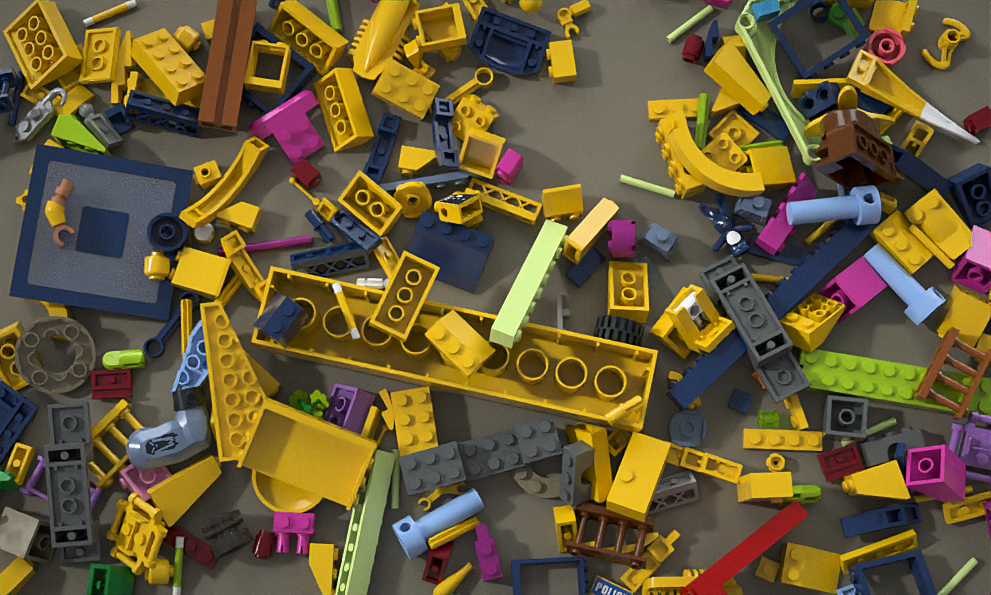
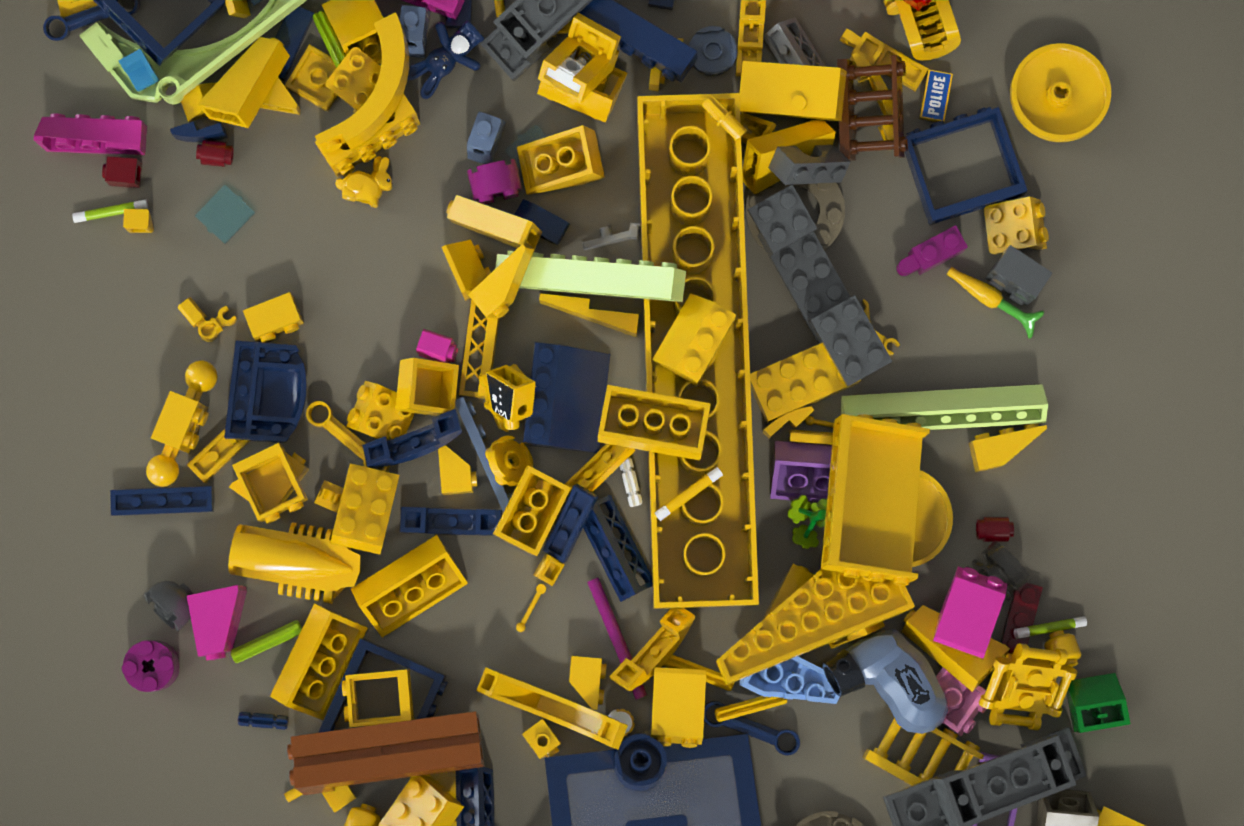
camera: 105 degrees left, 5 degrees up
dark red plate [91,369,133,400] -> none
lime arm [102,350,147,370] -> none
yellow head [144,252,170,281] -> none
dark pink piece [248,90,325,165] -> none
dark blue slope [253,294,309,349] -> none
dark pink brick [273,511,317,554] -> none
dark red brick [290,157,322,190] -> none
dark blue axle [305,208,335,243] -> none
yellowish green piece [391,449,400,509] -> none
light blue piece [392,488,485,560] -> none
yellow slope [404,39,423,69] -> none
dark red slope [422,541,454,585] -> none
yellow axle [427,516,480,549] -> none
yellow slope [553,505,577,553] -> none
black tyre [593,315,645,347] -> none
yellowish green bar [619,174,675,198] -> none
yellow plate [647,98,699,121] -> none
yellowish green piece [666,5,713,43] -> none
lime axle [694,93,710,149] -> none
none -> clear light blue piece [195,185,255,244]
none -> yellow animal [335,156,393,208]
none -> yellow slope [468,244,534,319]
none -> yellow slope [539,293,639,337]
none -> dark pink slope [933,566,1007,659]

